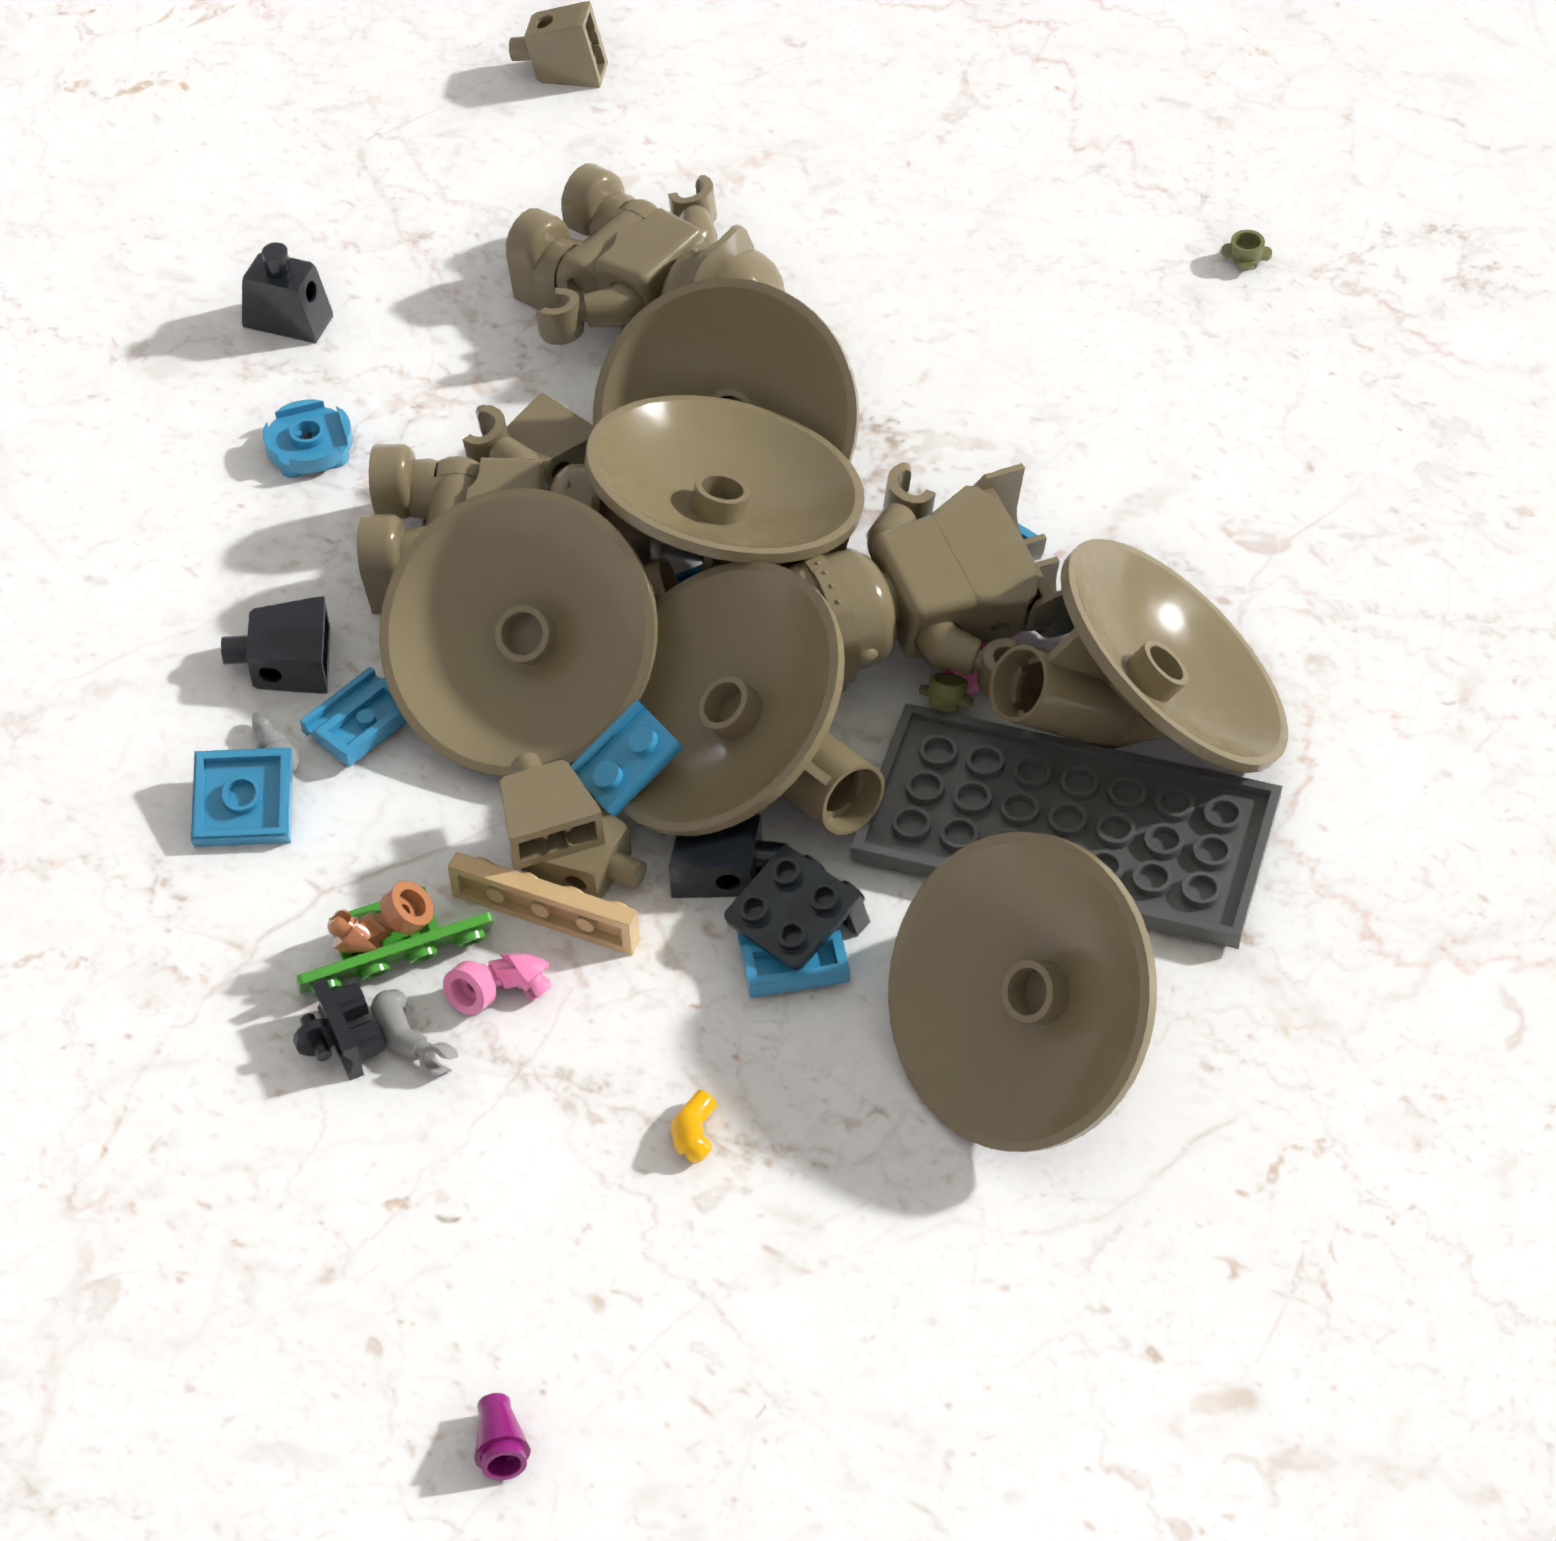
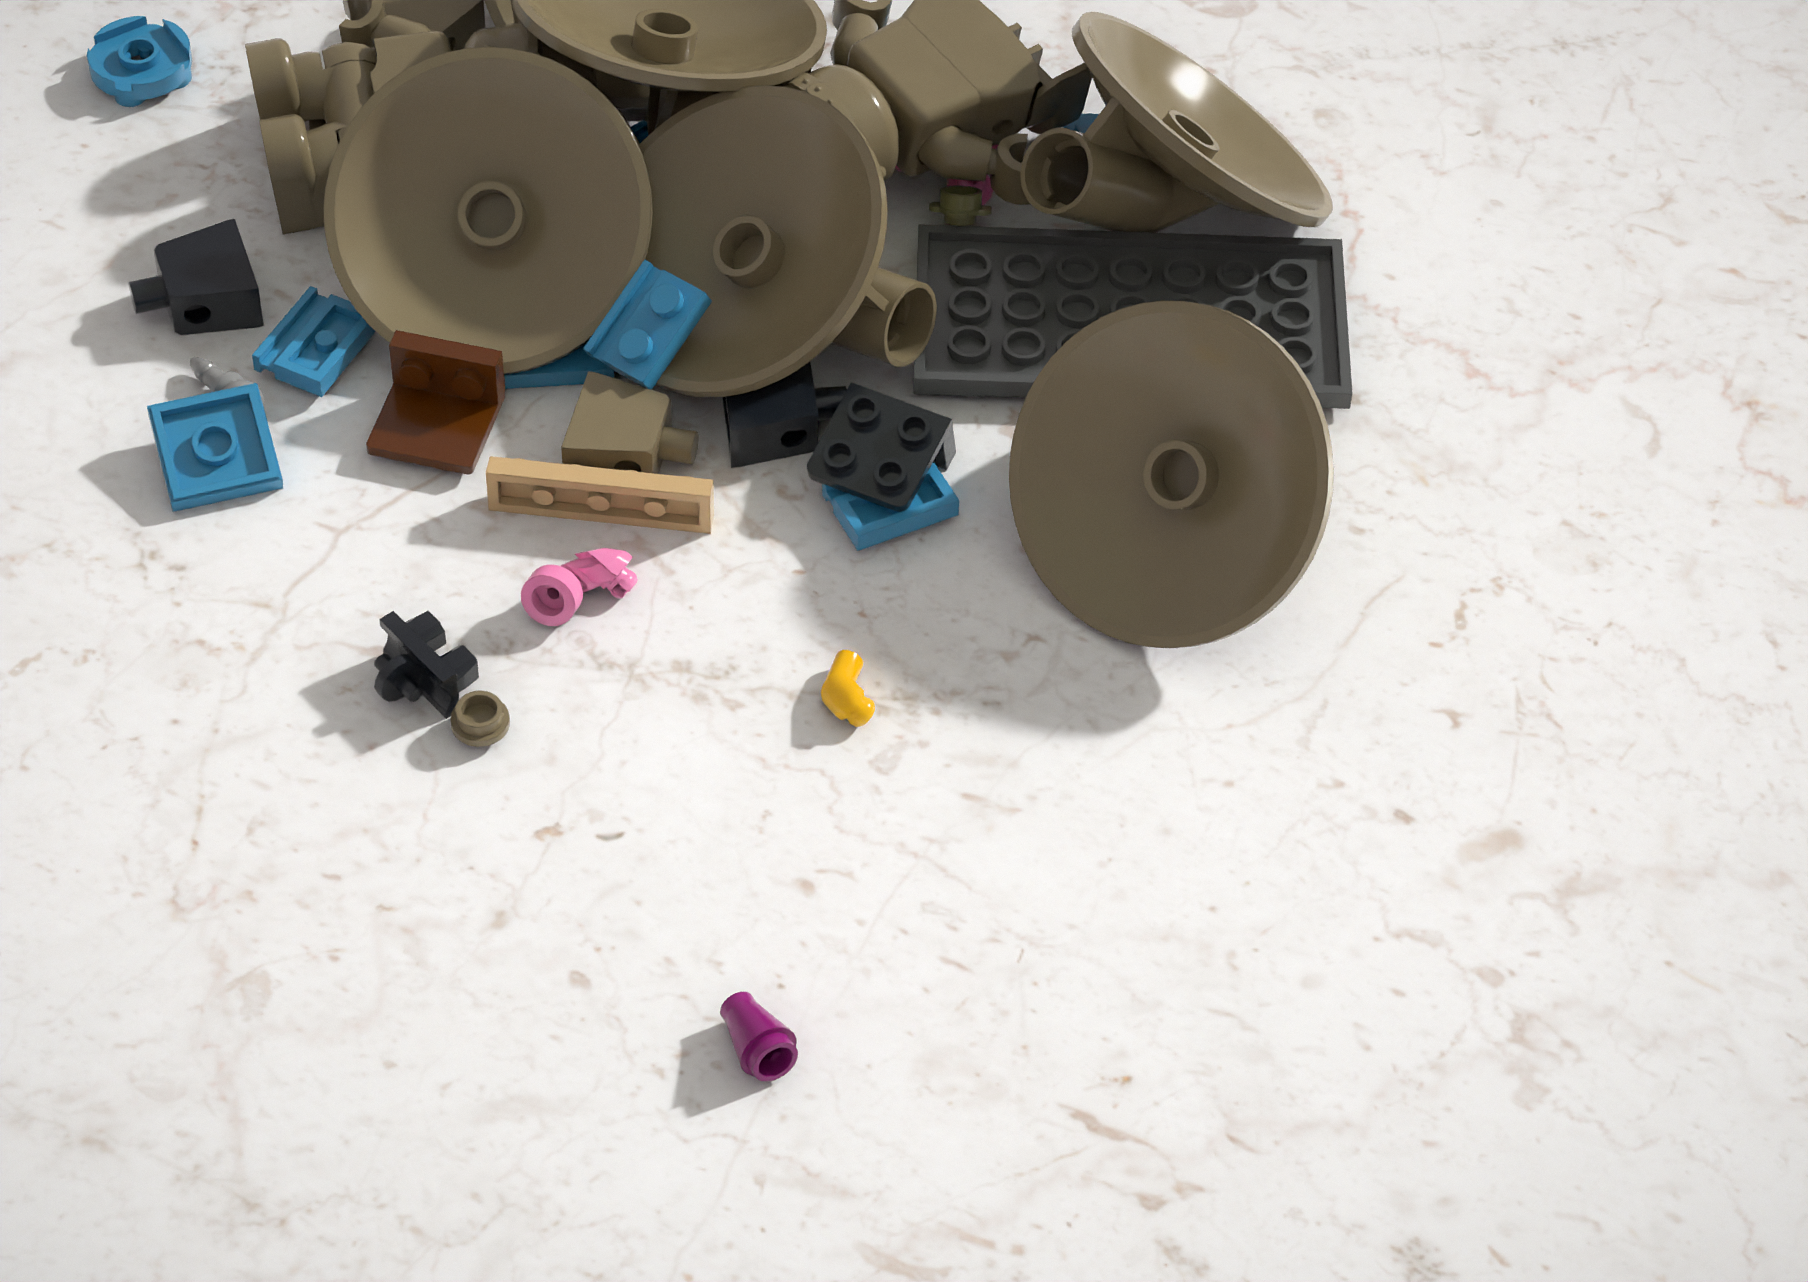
camera: 20 degrees left, 0 degrees up
bright green bracket [296,886,493,997] -> none
nougat arm [327,881,434,953] -> none
light grey arm [371,989,458,1076] -> none
dark tan torso [499,752,605,870] -> none
none -> reddish brown bracket [366,330,506,475]
none -> dark tan plate [450,690,510,747]

